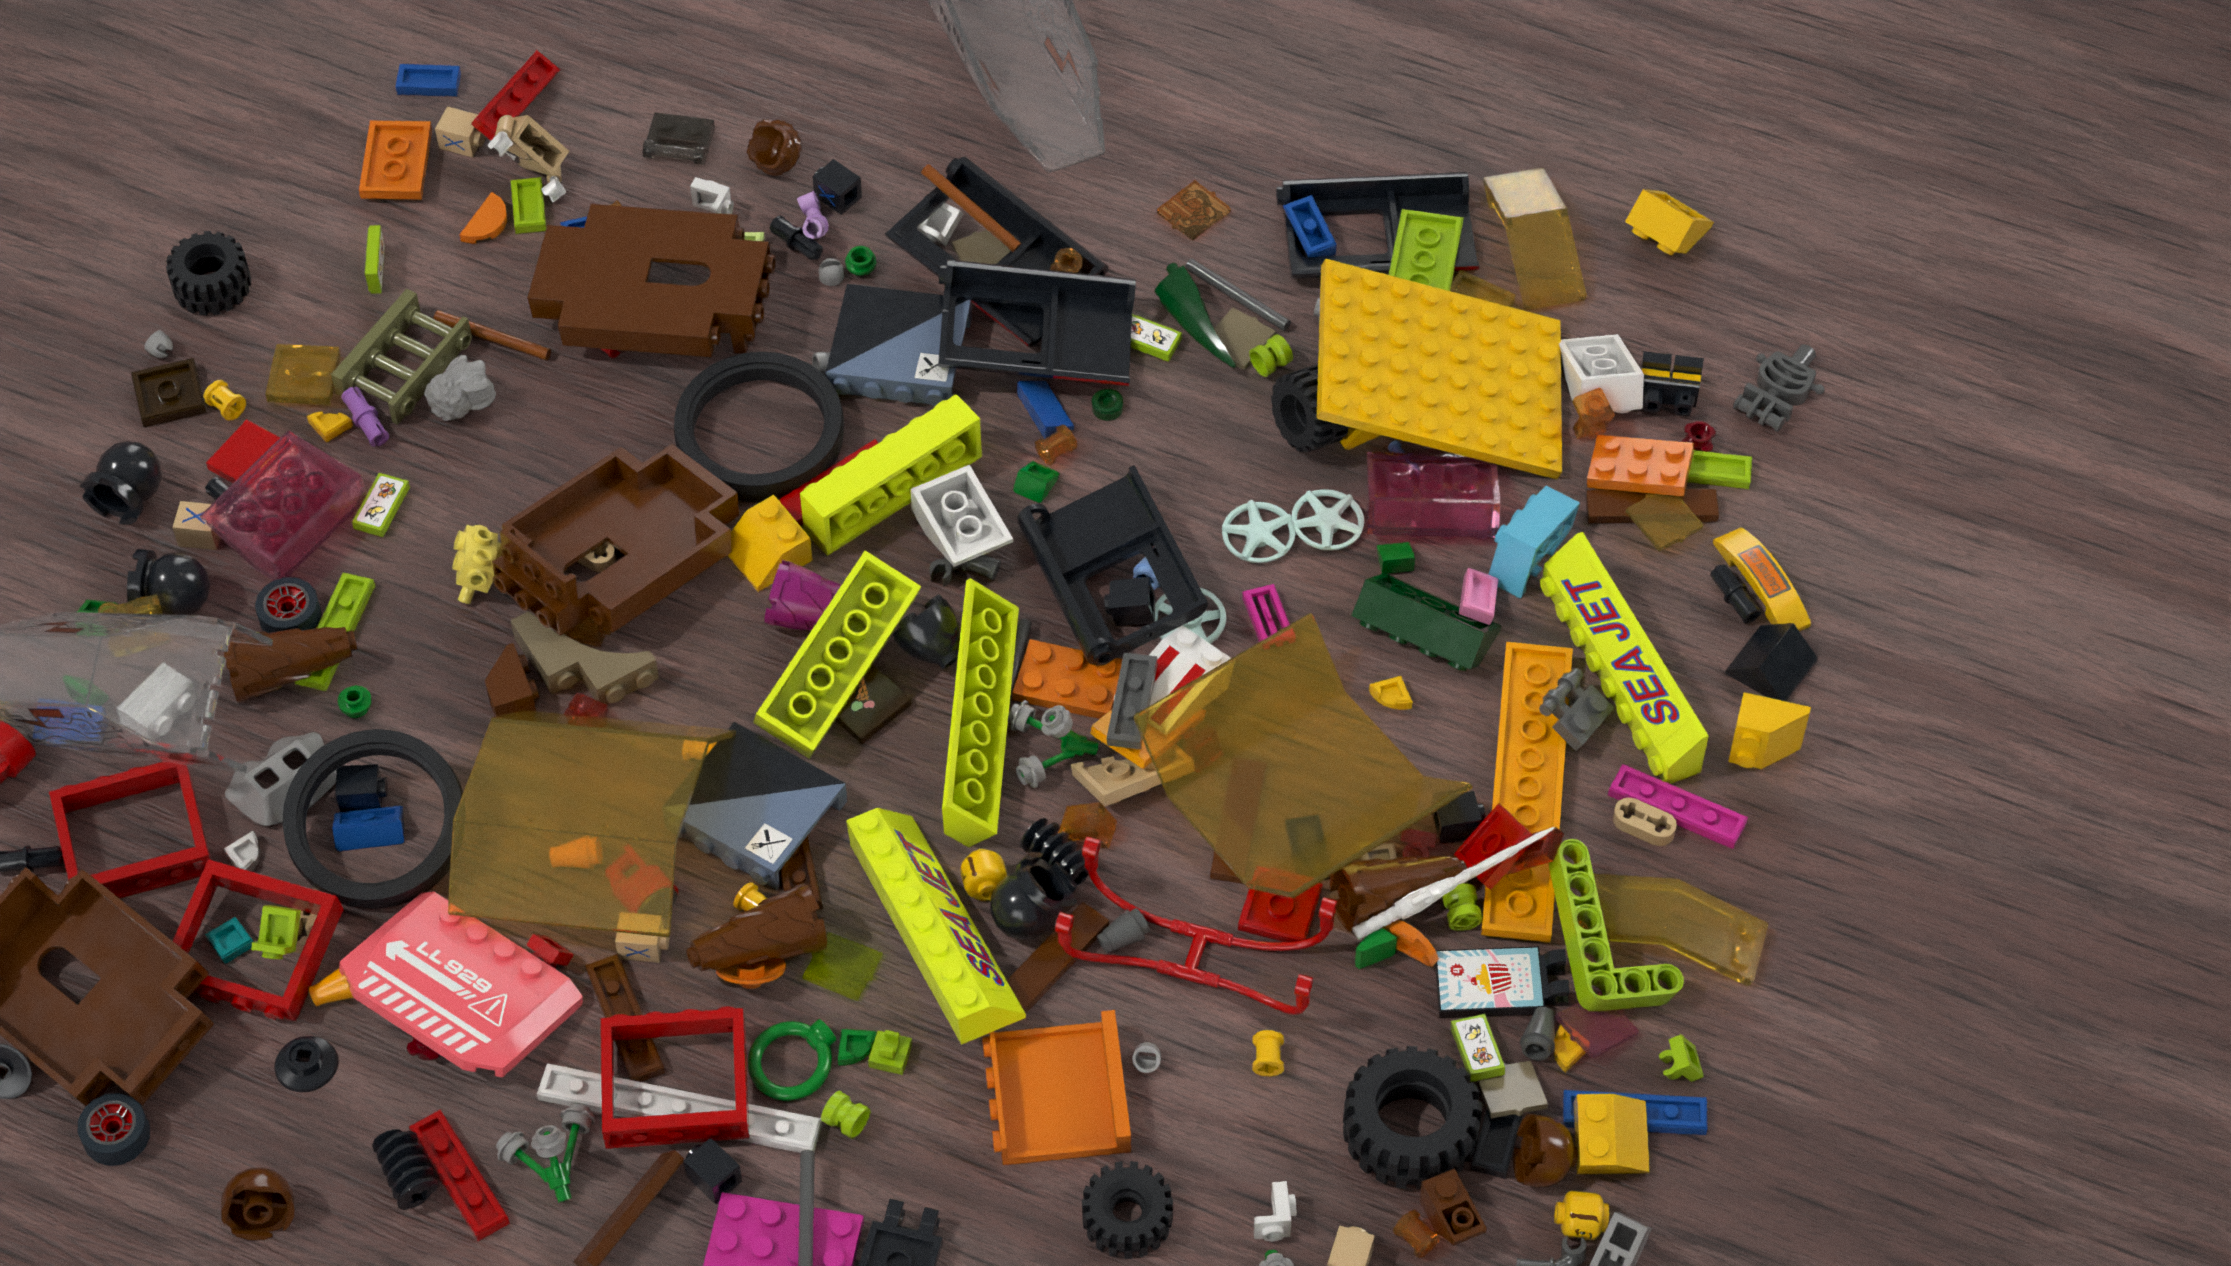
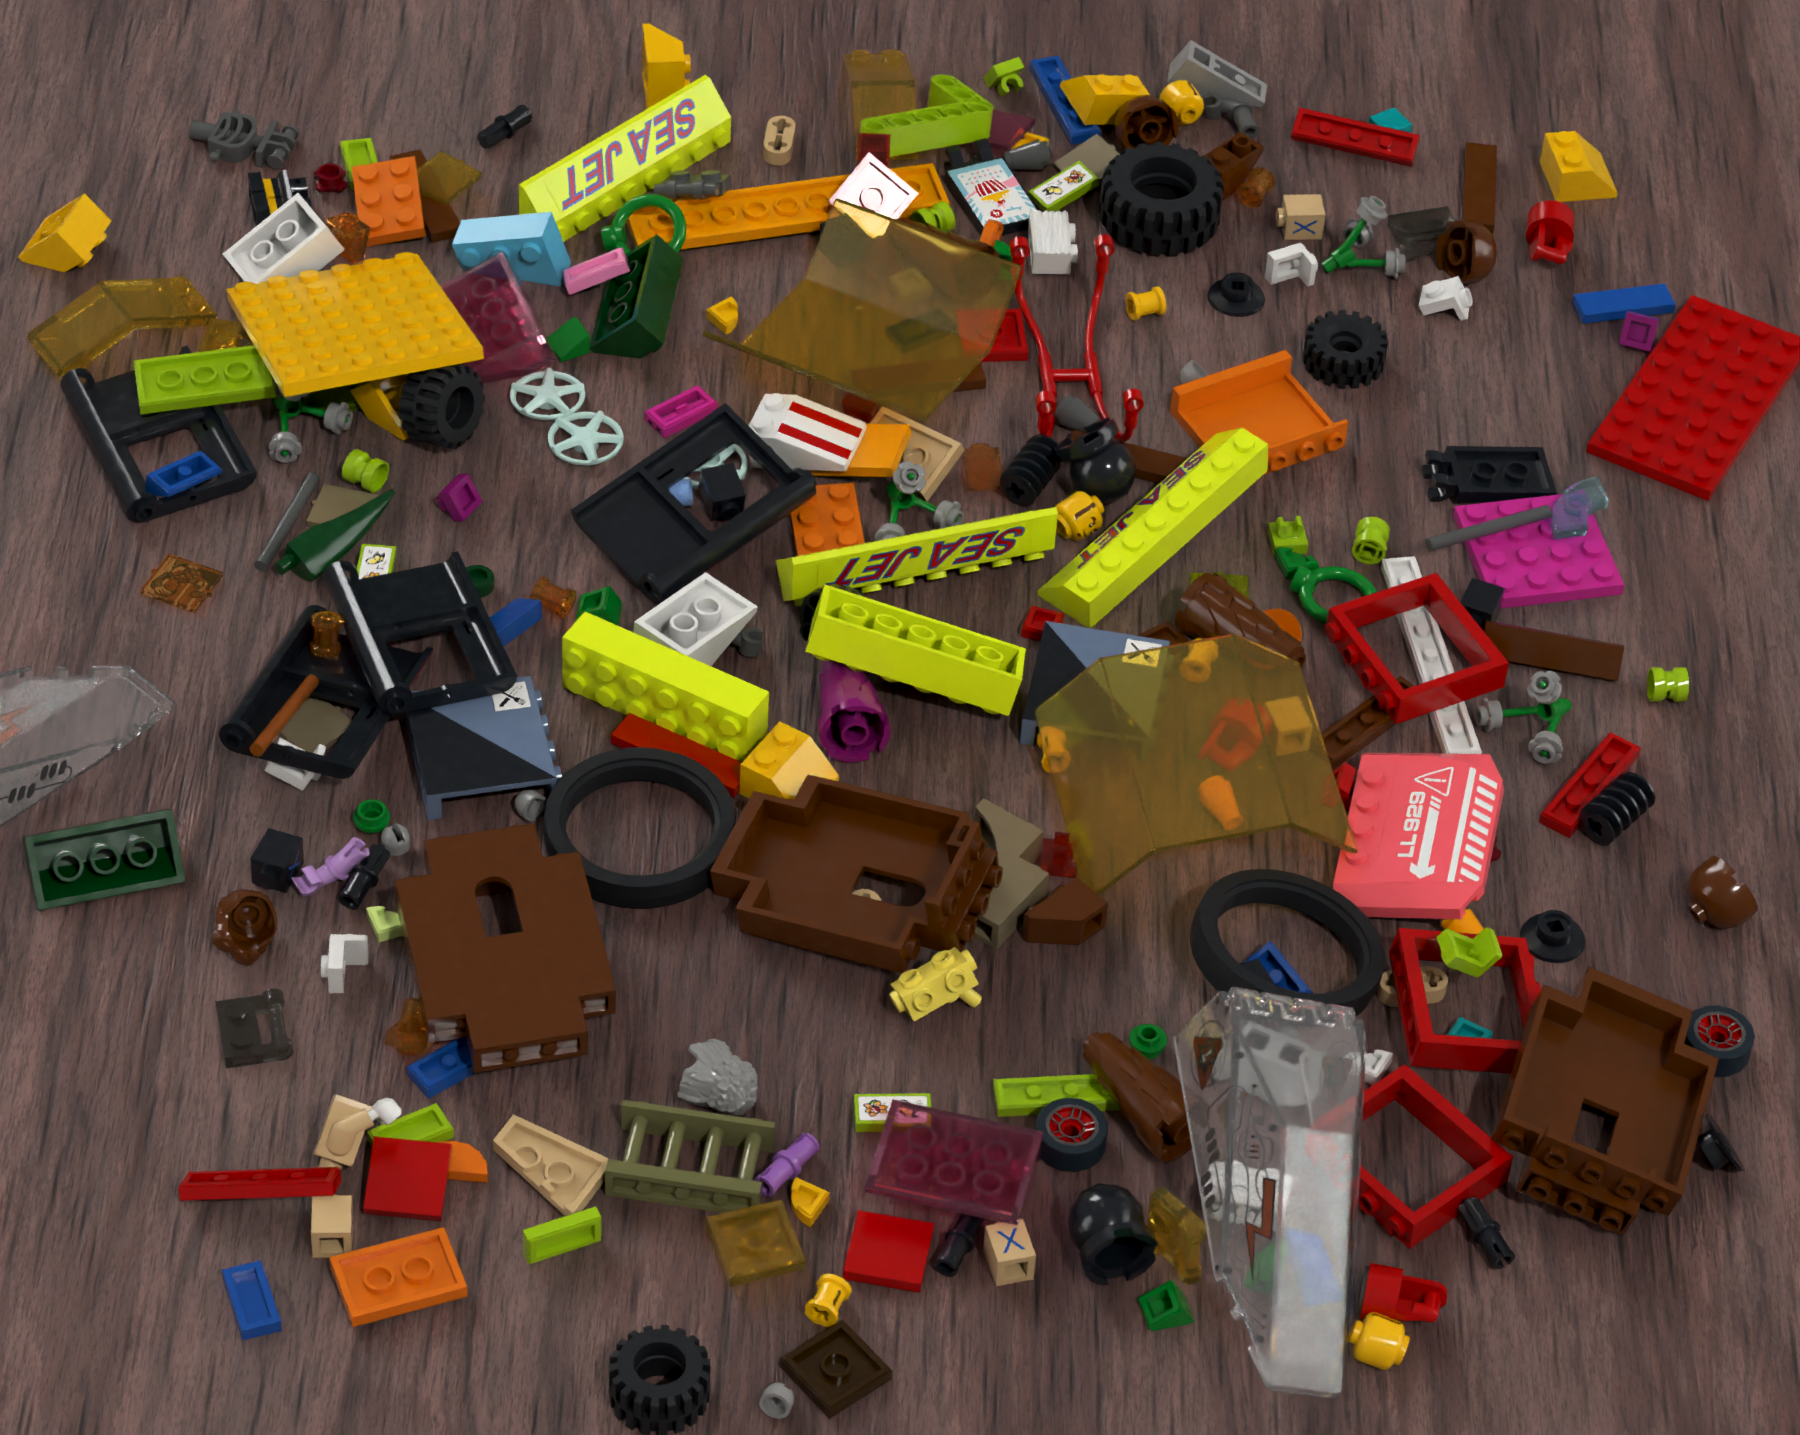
camera: 115 degrees left, 10 degrees down
black tile [80,441,162,525] -> none
dark orange bar [433,310,551,361] -> none
dark grey plate [1106,653,1158,749] -> none
white sword [1352,827,1555,940] -> none
dark pink tile [1608,764,1748,849] -> none
yellow slope [1713,527,1811,632] -> none
black slope [1725,623,1818,701] -> none
none -> dark green slope [22,808,186,910]
none -> red tile [363,1136,452,1222]
none -> magenta tile [435,473,483,522]
none -> tan wing [493,1114,609,1216]
none -> green piece [601,194,686,254]
none -> red tile [1021,605,1065,641]
none -> white brick [1028,210,1078,275]
none -> black piece [1207,272,1265,317]

